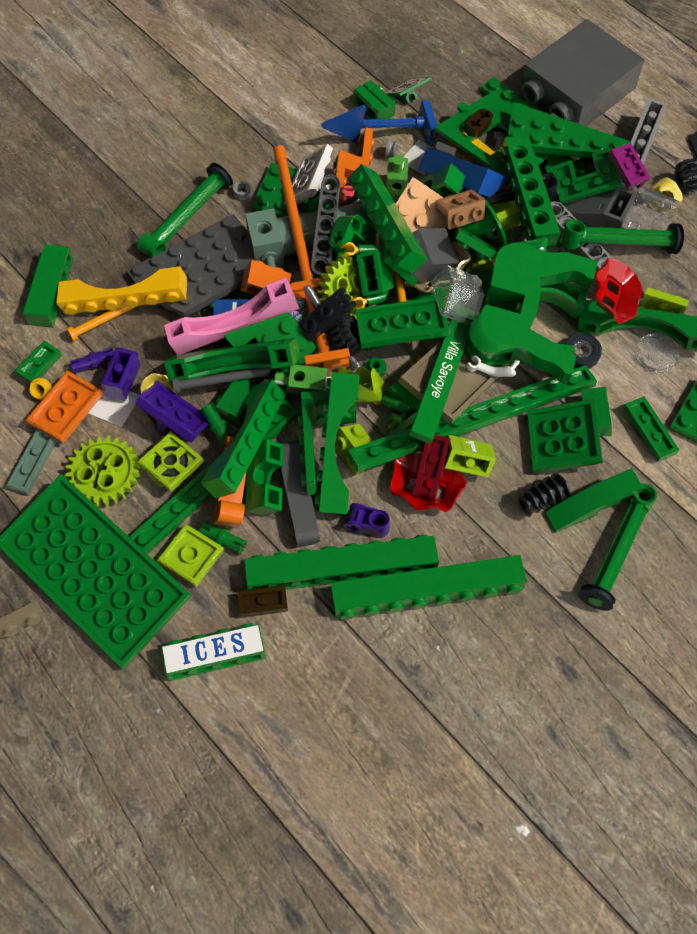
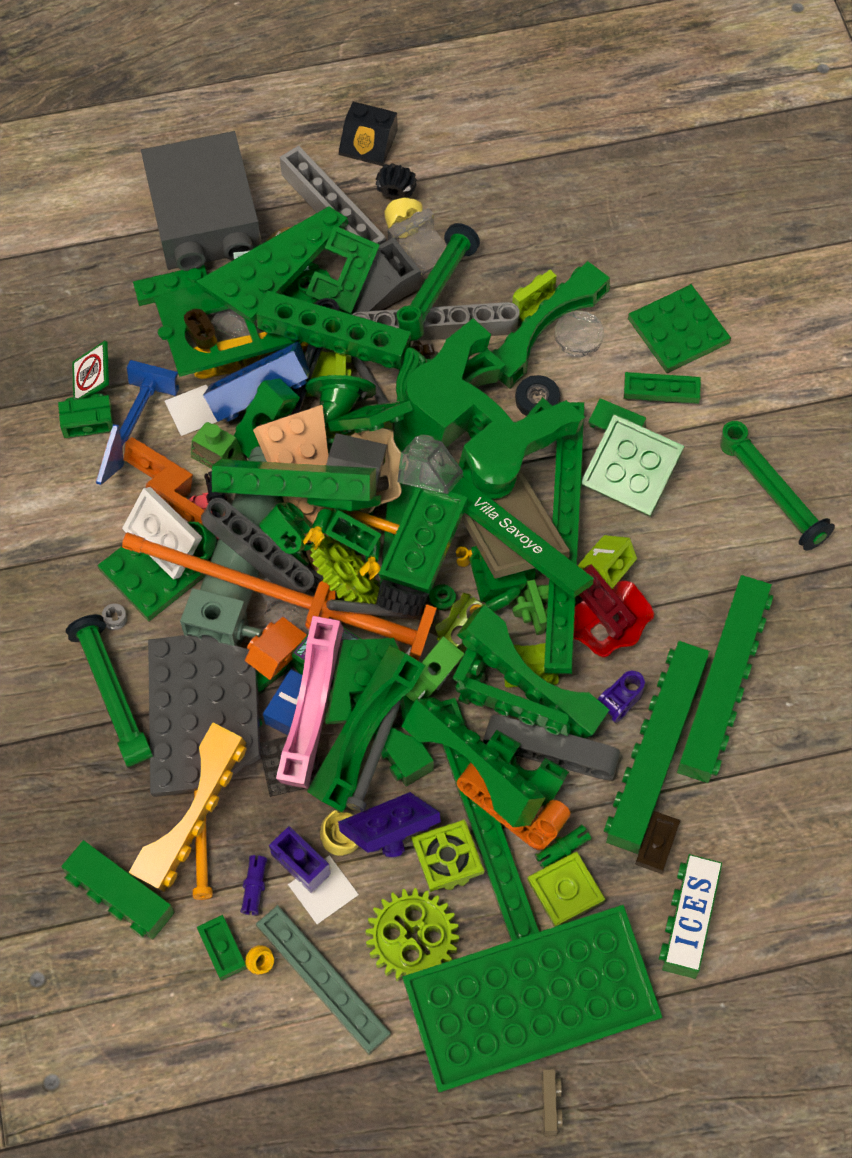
camera: 60 degrees left, 0 degrees up
orange tile [26,371,104,444] -> none
green pin [200,403,232,449] -> none
black hinge [298,287,355,342] -> none
light grey bush [385,139,399,157] -> none
dark grey tile [435,141,456,156] -> none
medium nougat bracket [436,190,485,229] -> none
white piece [466,355,520,377] -> none
black piece [518,473,571,517] -> none
green slope [545,468,643,533] -> none
red piece [594,258,643,324] -> none
magenta bracket [608,143,650,189] -> none

